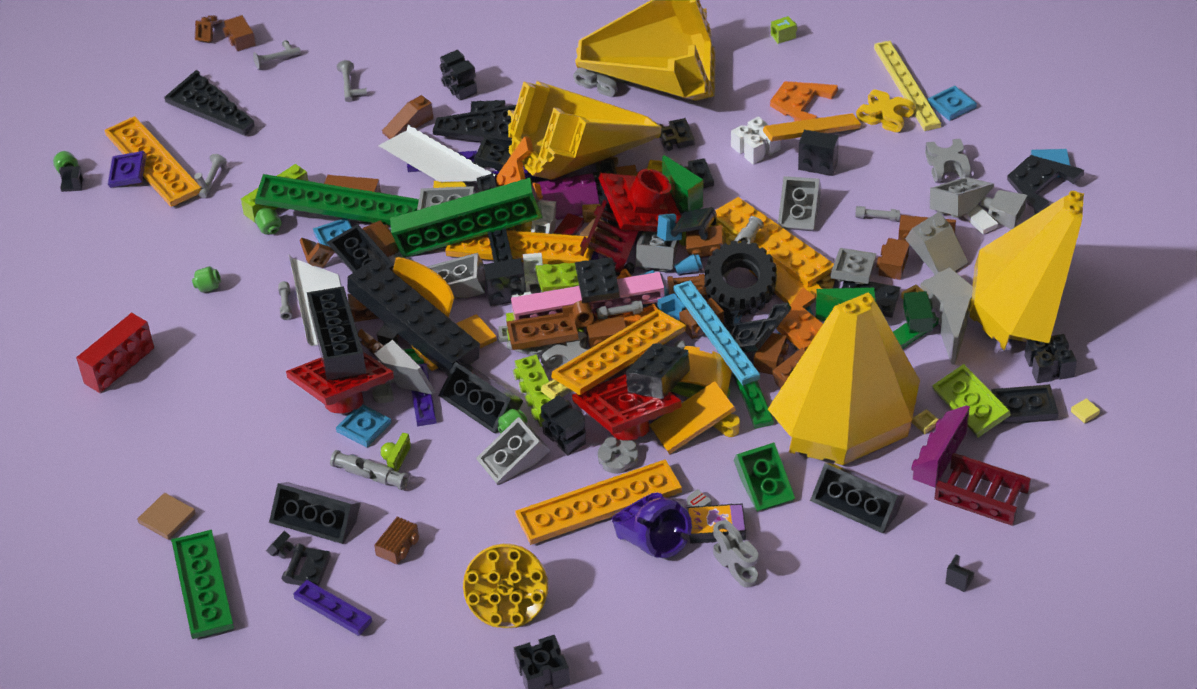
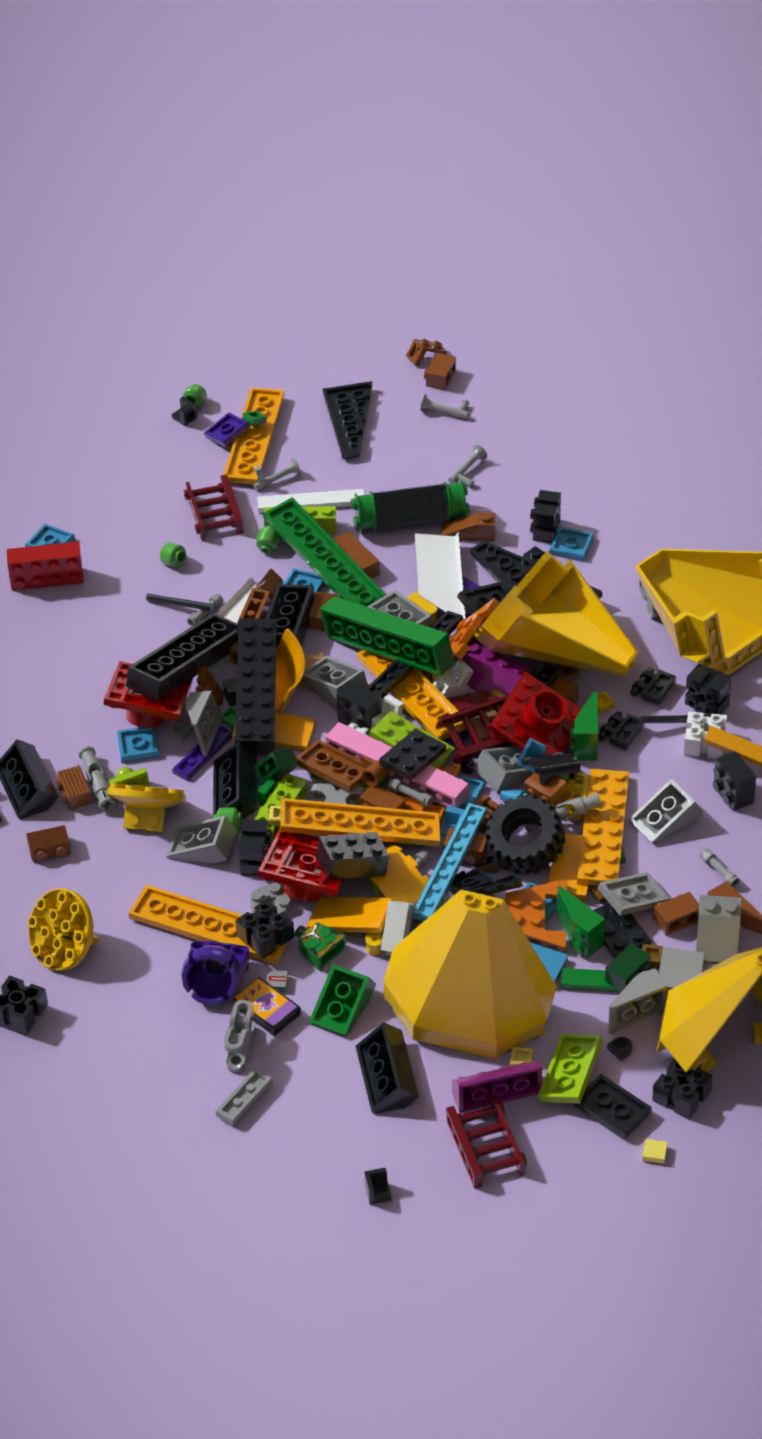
camera: 45 degrees right, 0 degrees up
none -> dark azure tile [25,523,75,547]
none -> dark orange brick [56,765,93,809]
none -> yellow bracket [107,783,186,832]
none -> black bar [146,593,214,611]
none -> dark red fence [183,474,244,541]
none -> light grey plate [216,1068,272,1125]
none -> black brick [235,899,295,959]
none -> dark orange slope [237,588,270,626]
none -> green plate [242,410,267,426]
none -> dark green brick [255,748,298,784]
none -> white tile [257,489,364,513]
none -> green plate [257,779,276,806]
none -> green torso [295,923,346,971]
none -> black brick [351,480,470,533]
none -> white slope [381,901,416,956]
none -> dark azure tile [549,527,594,561]
none -> black tile [607,1037,633,1061]
none -> black bar [640,715,711,723]
none -> black brick [685,663,732,715]

